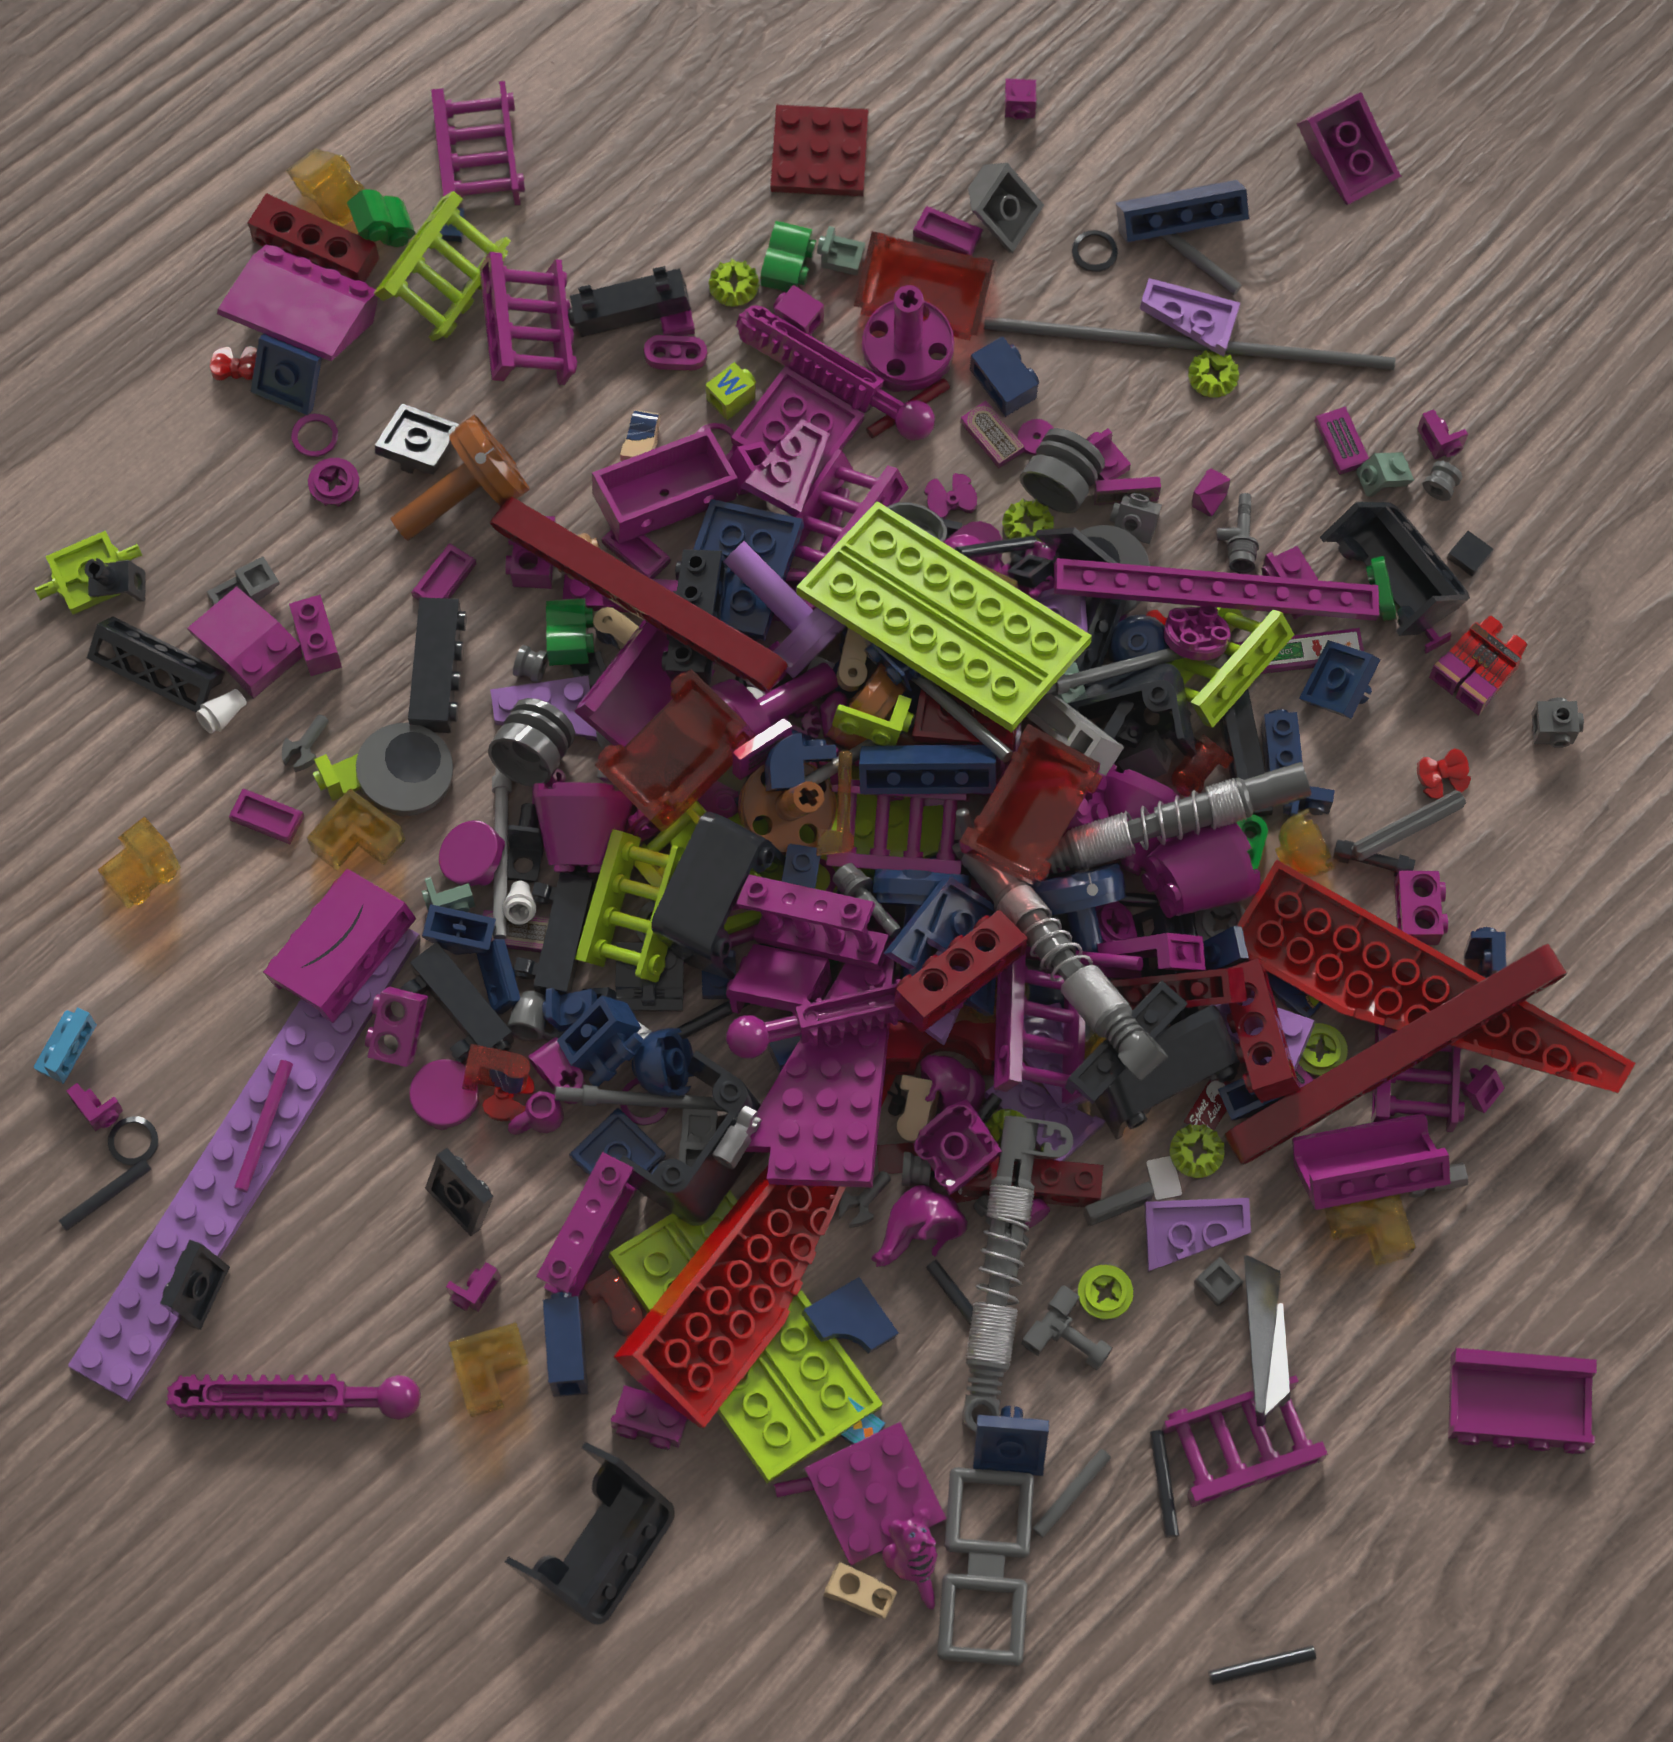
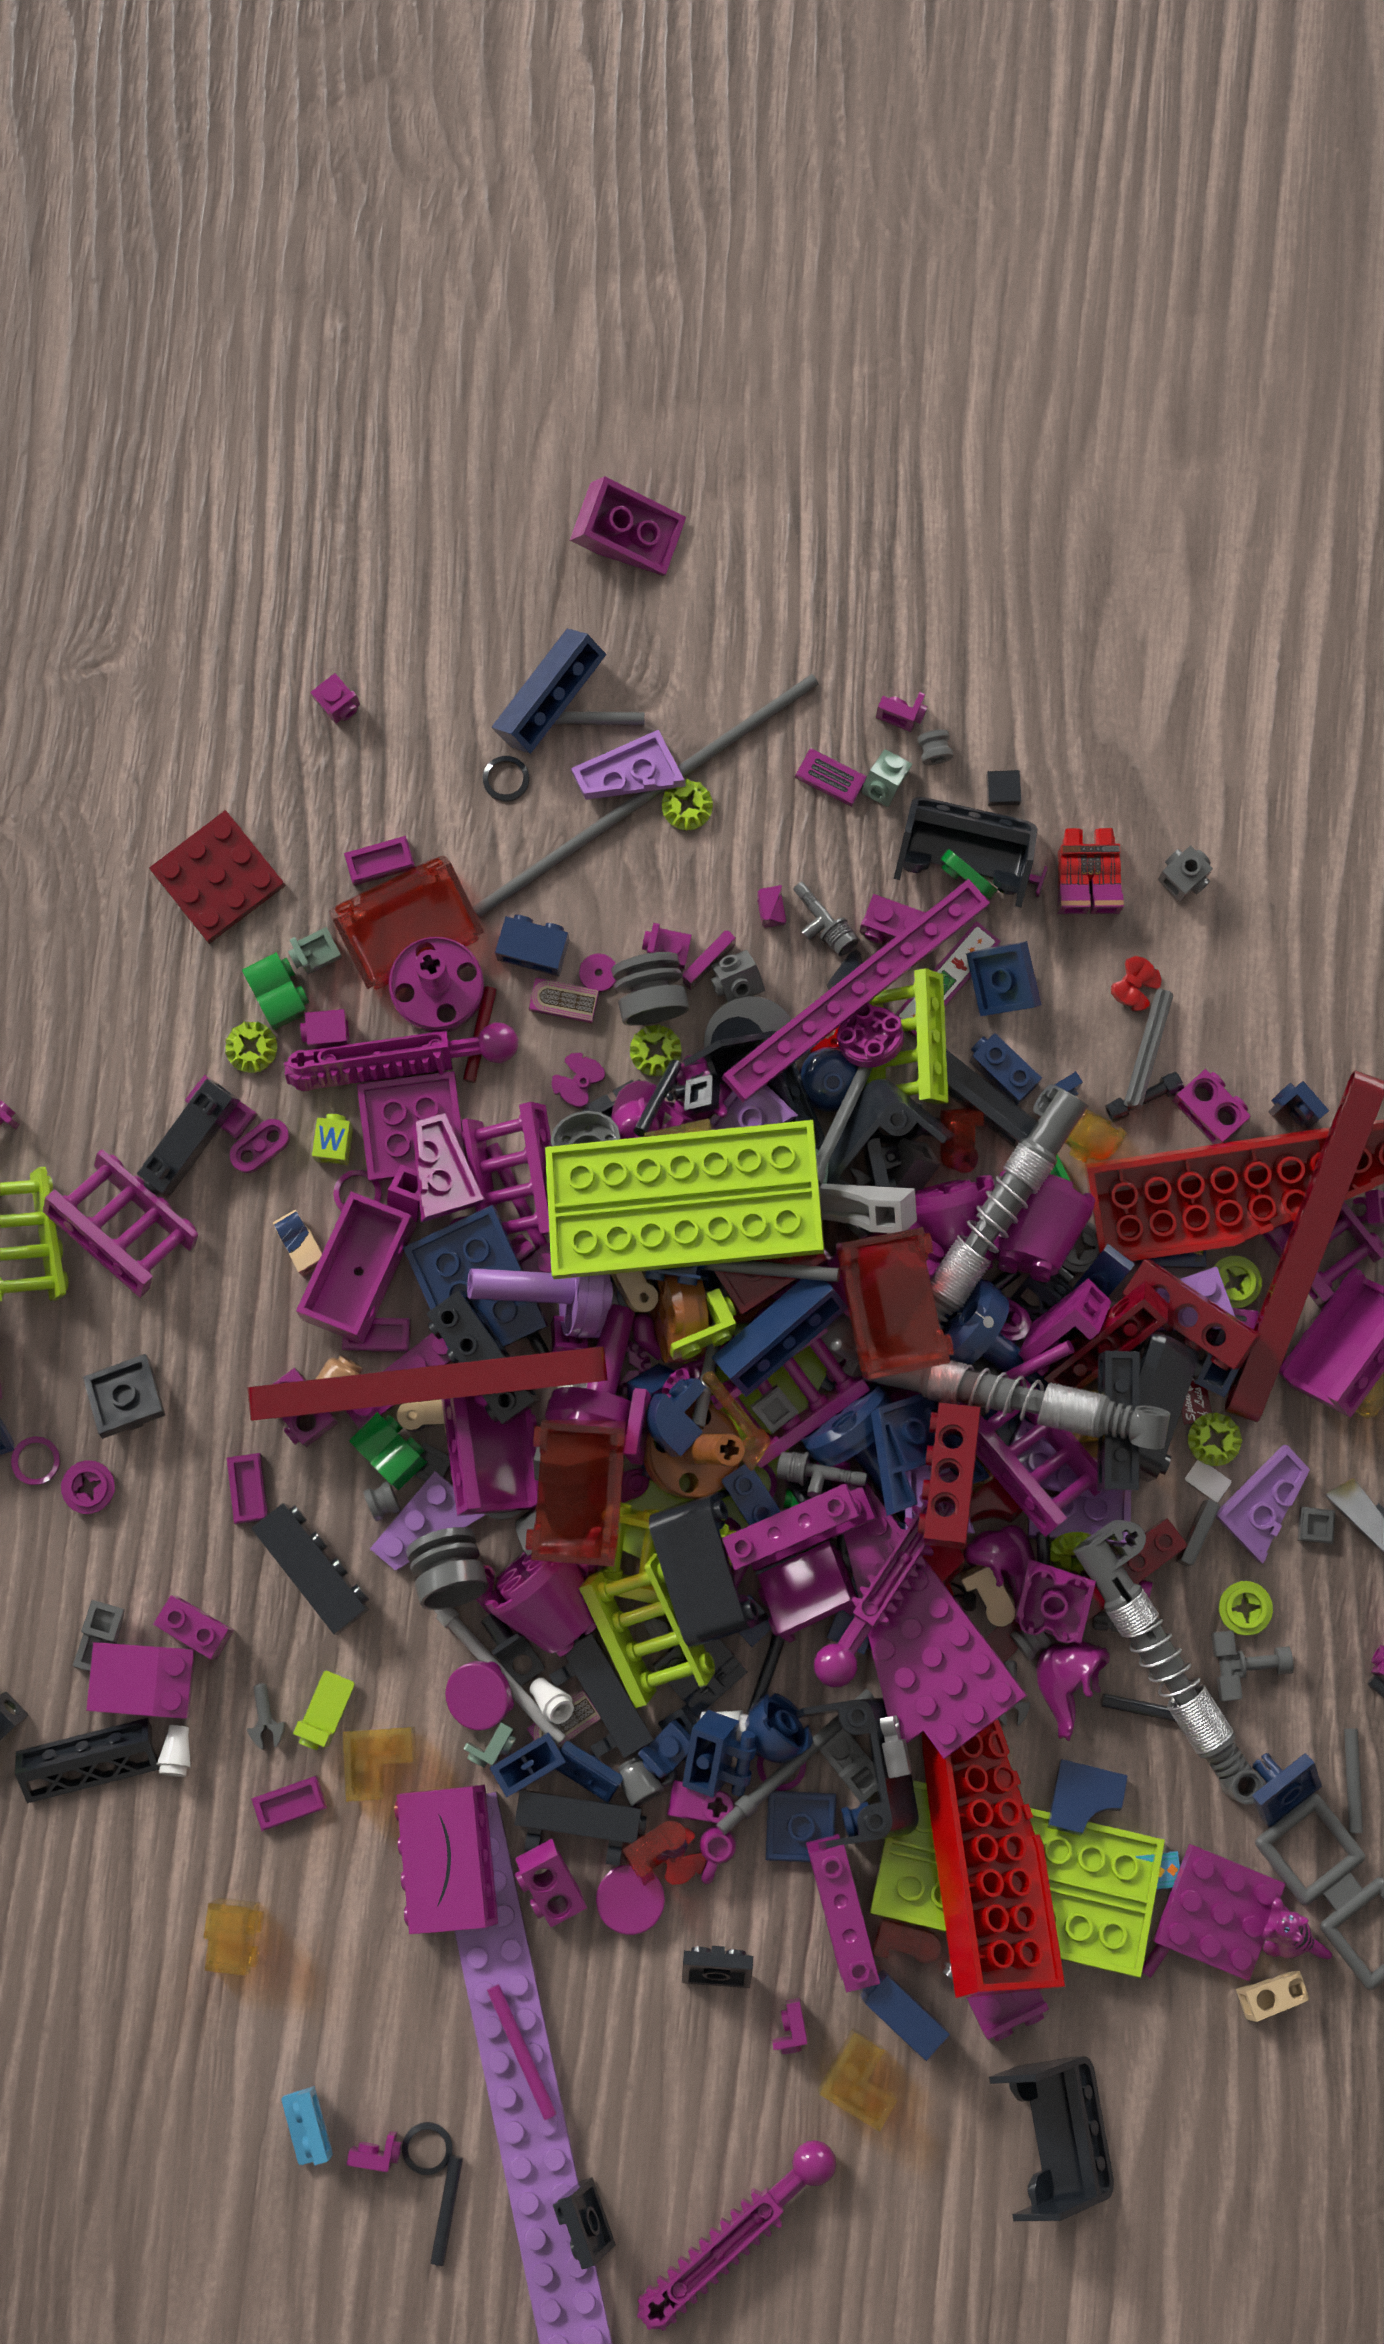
camera: 40 degrees left, 10 degrees up
dark grey piece [356,723,453,816] -> none
dark orange piece [391,414,530,541] -> none
dark grey slope [968,163,1044,253] -> none
none -> dark grey tile [750,1384,799,1434]

